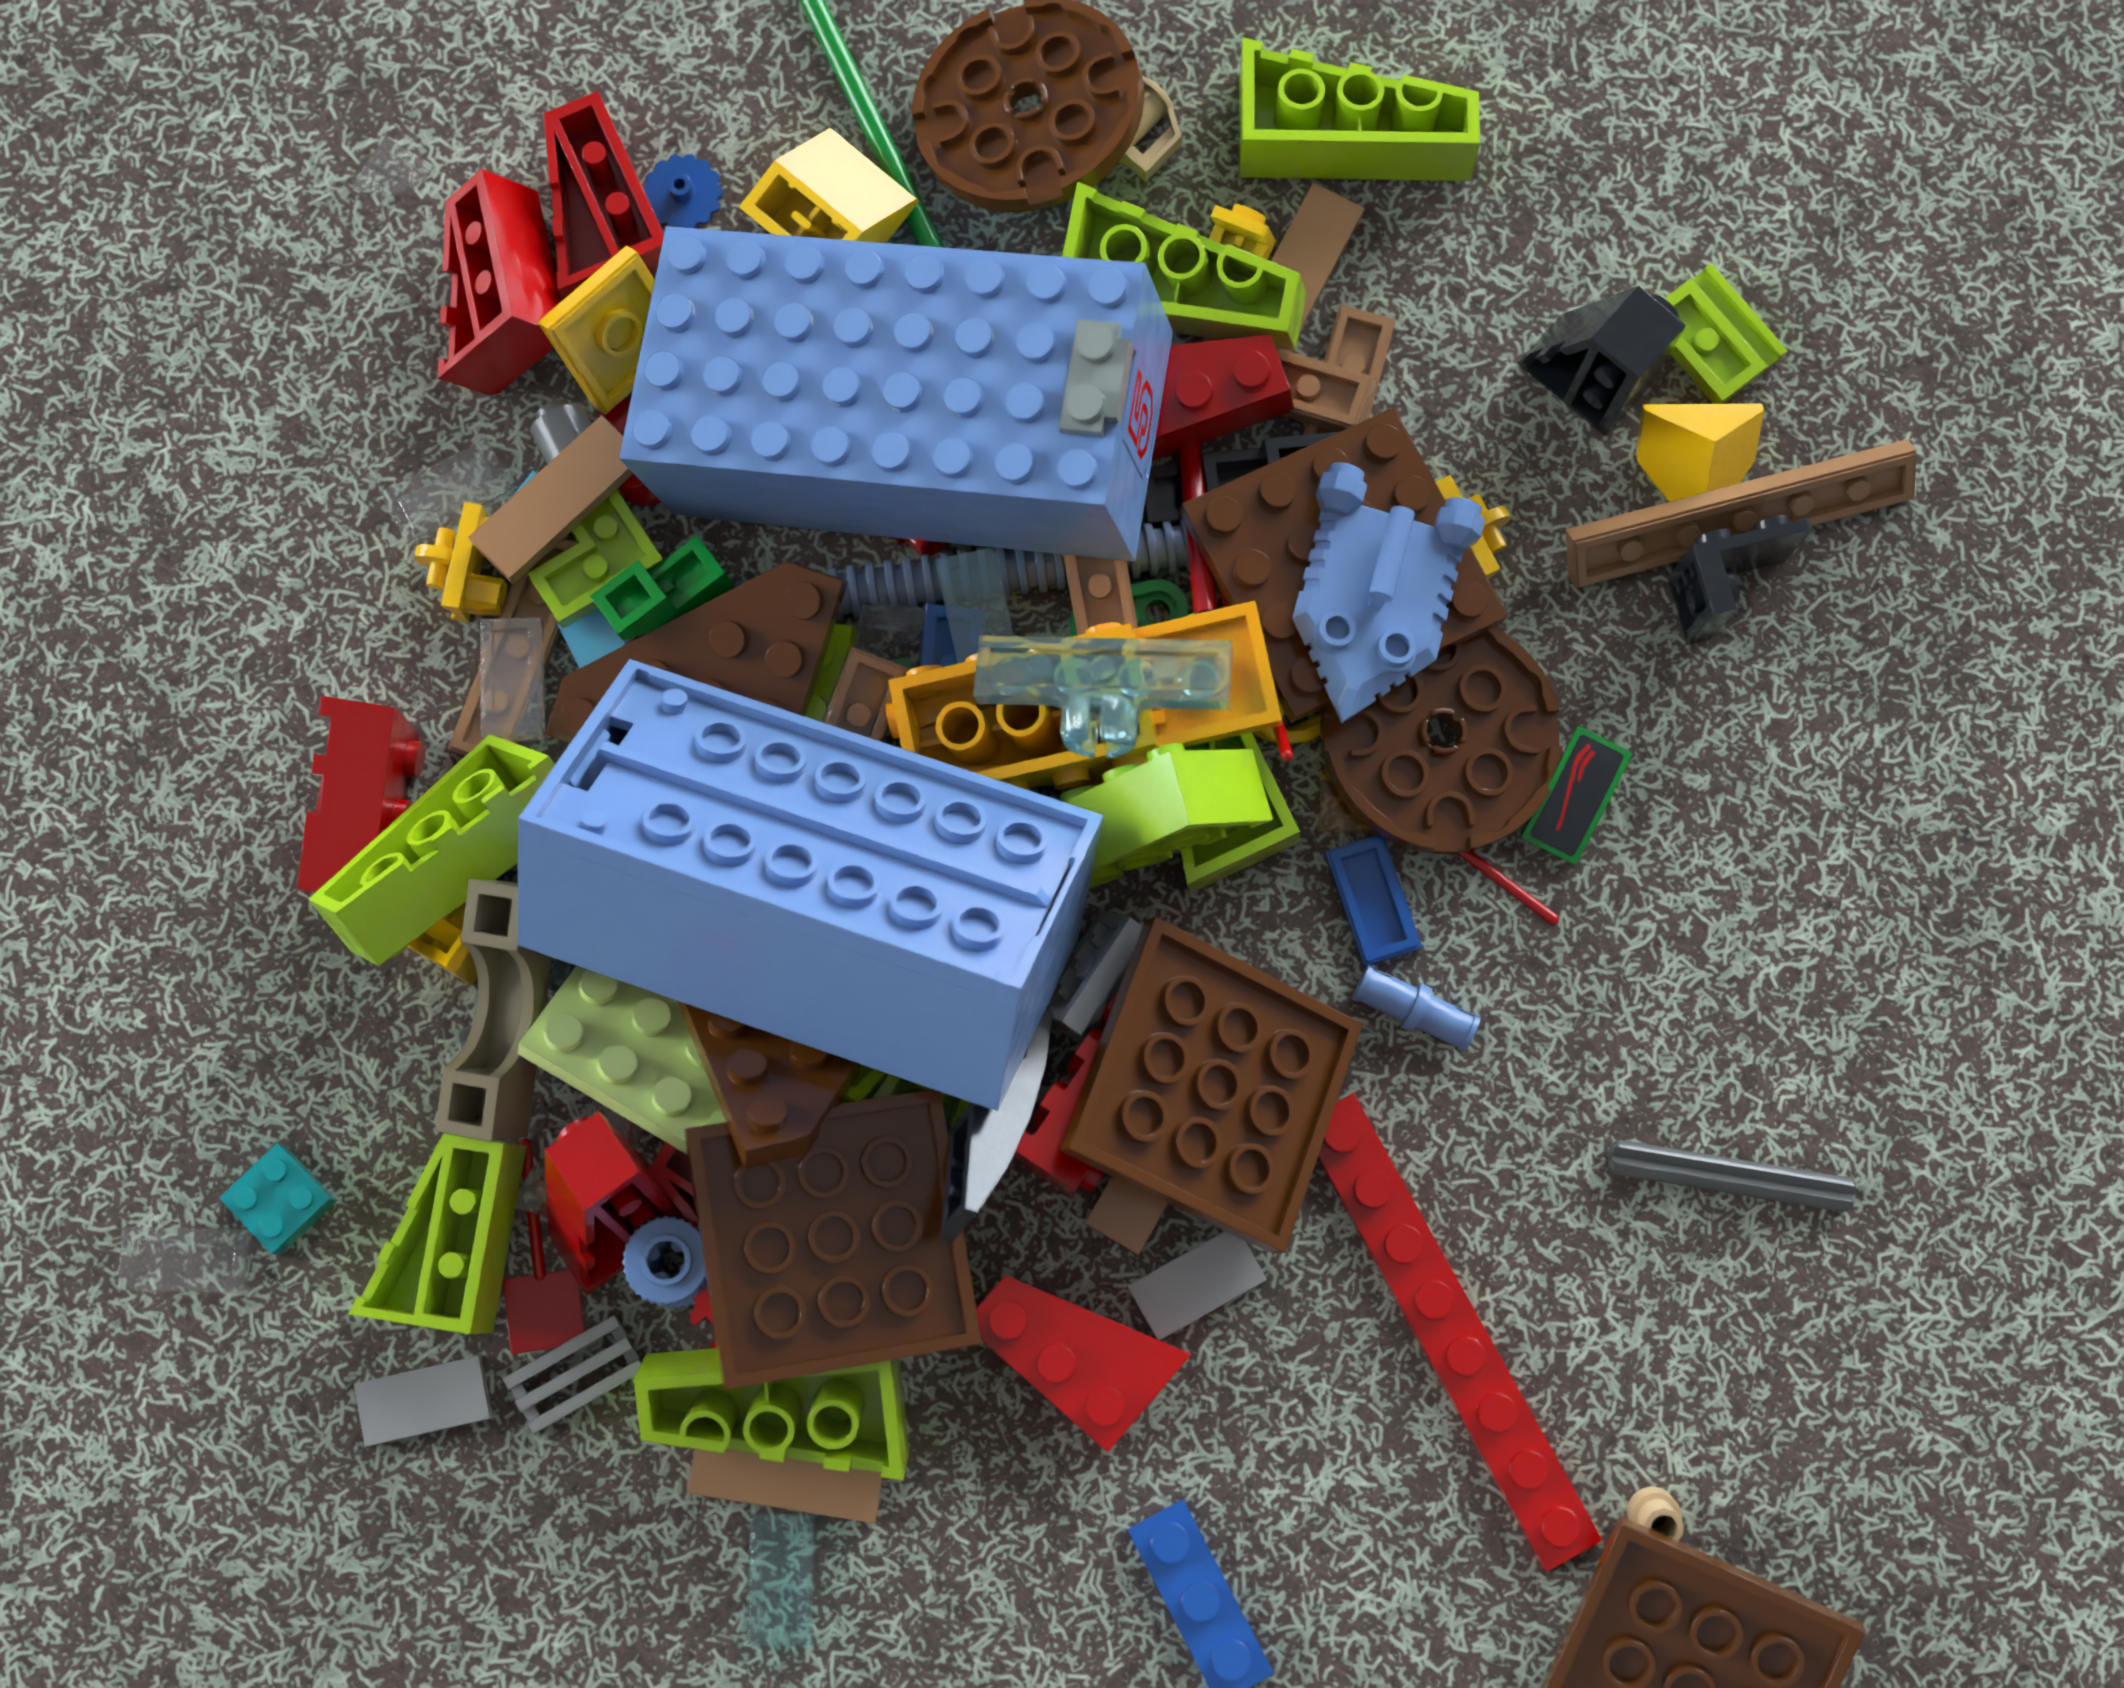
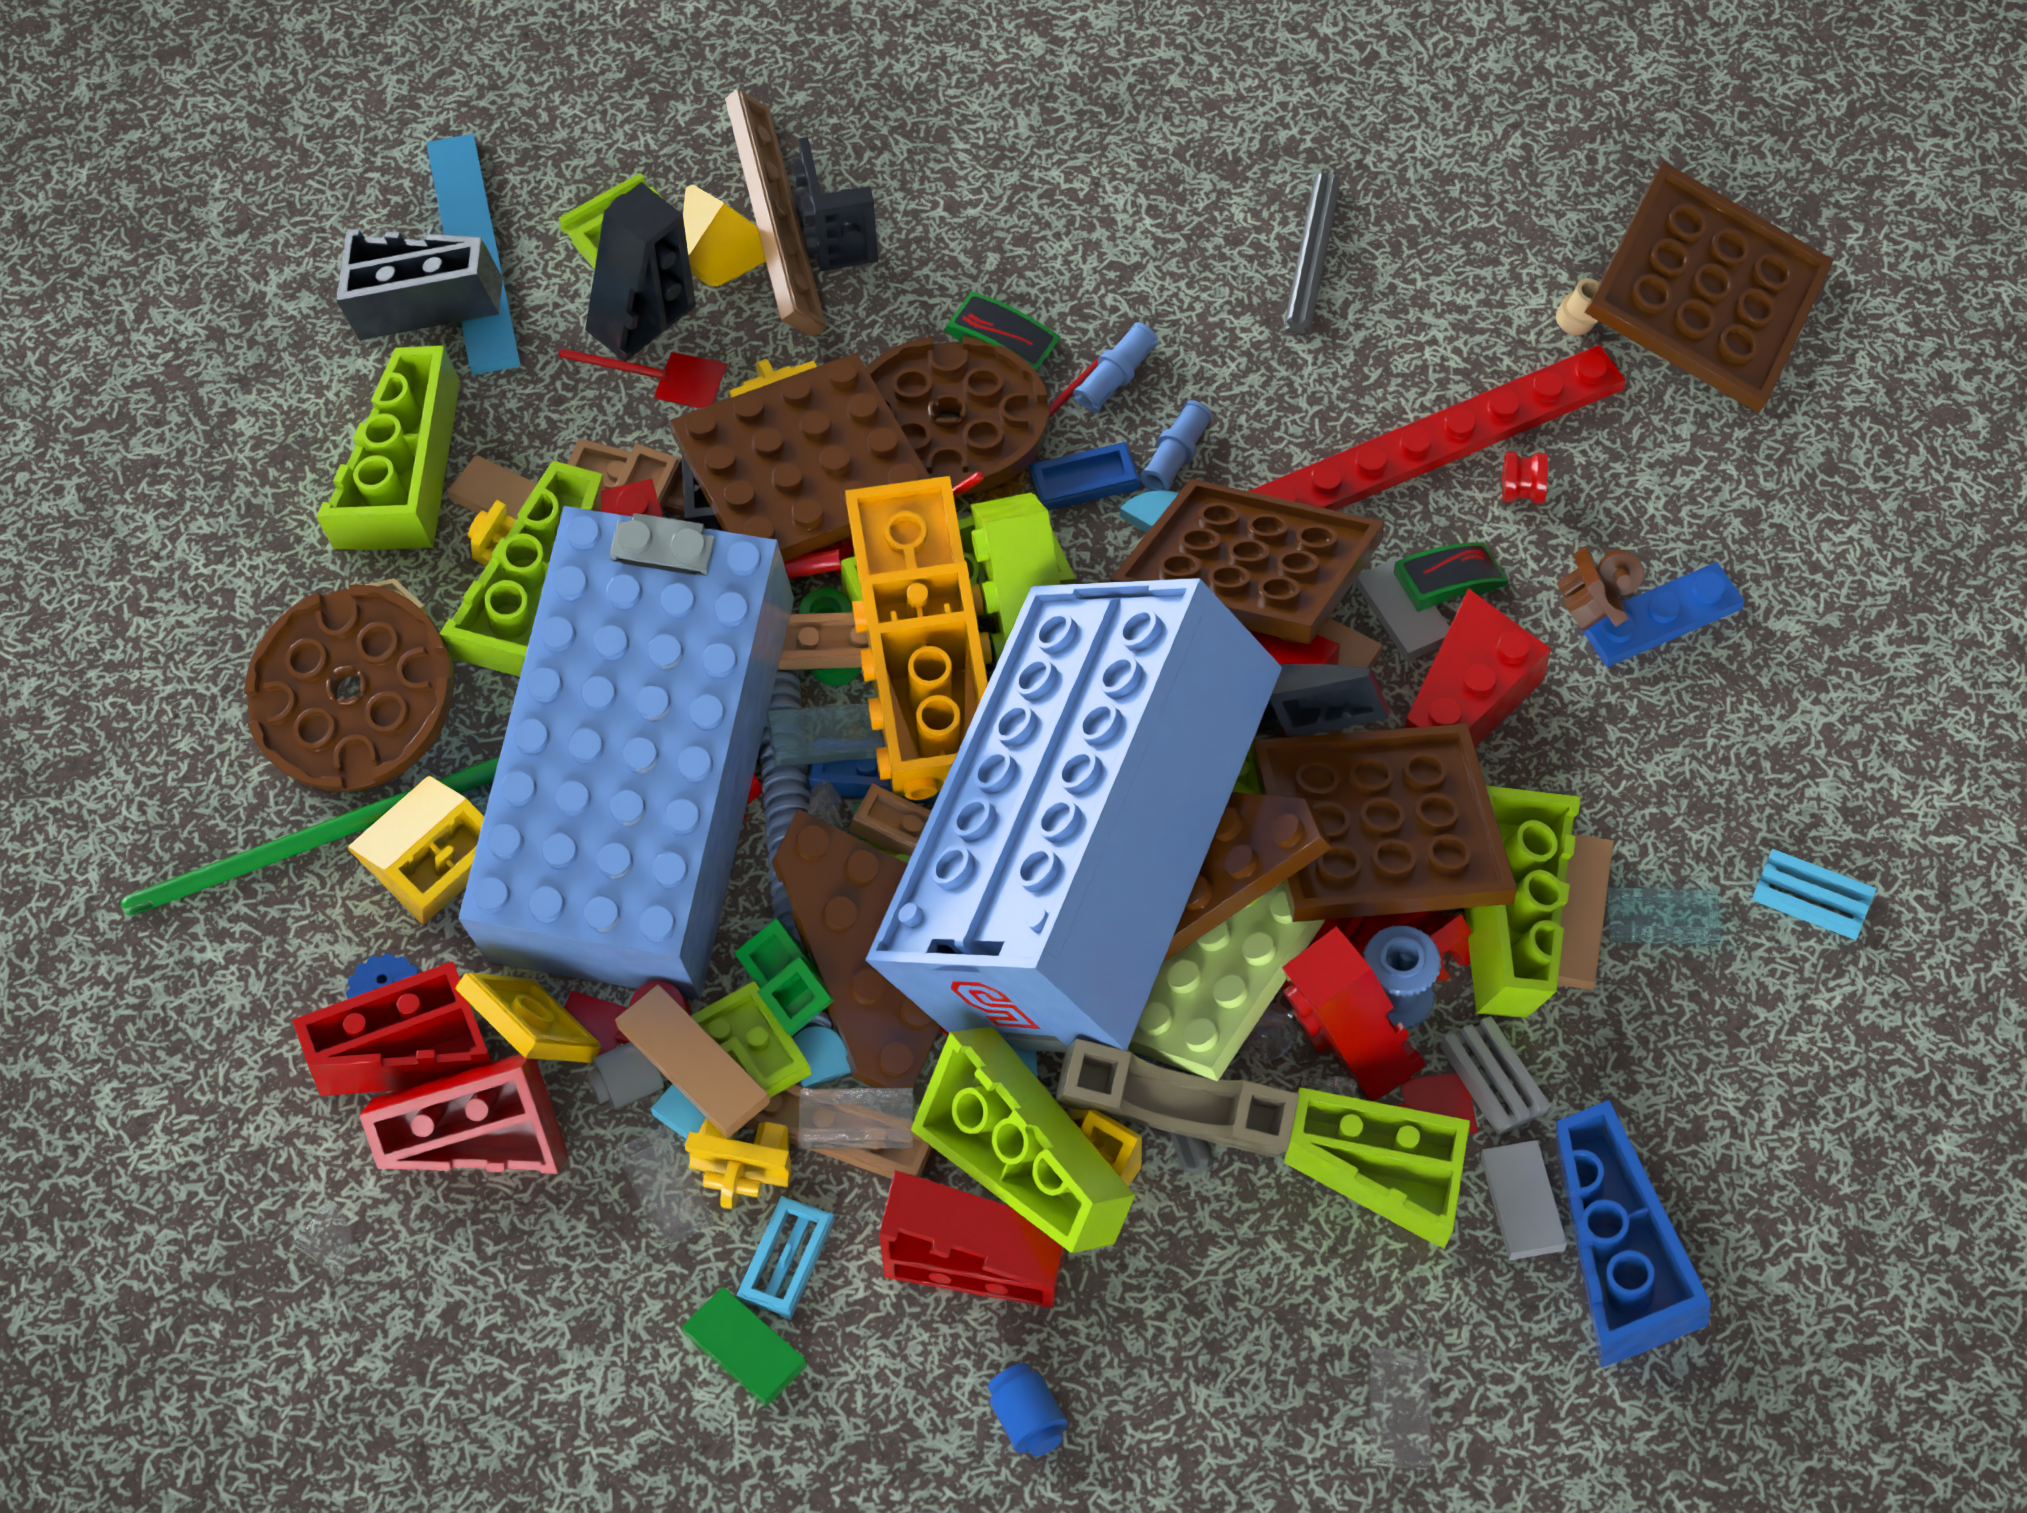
camera: 85 degrees left, 20 degrees down
teal piece [219,1143,338,1256] -> none
clear light blue plate [974,636,1233,758] -> none
medium blue shield [1292,462,1485,723] -> none
none -> black wedge [336,229,503,340]
none -> dark azure tile [426,134,521,375]
none -> red piece [558,349,728,408]
none -> green tile [682,1286,807,1407]
none -> medium azure tile [736,1196,835,1321]
none -> blue brick [988,1363,1068,1457]
none -> medium blue pin [1073,322,1159,414]
none -> medium azure tile [1120,490,1179,533]
none -> slope [1394,542,1509,612]
none -> red wheel [1502,452,1548,504]
none -> blue wedge [1556,1100,1711,1368]
none -> reddish brown hips [1557,546,1644,631]

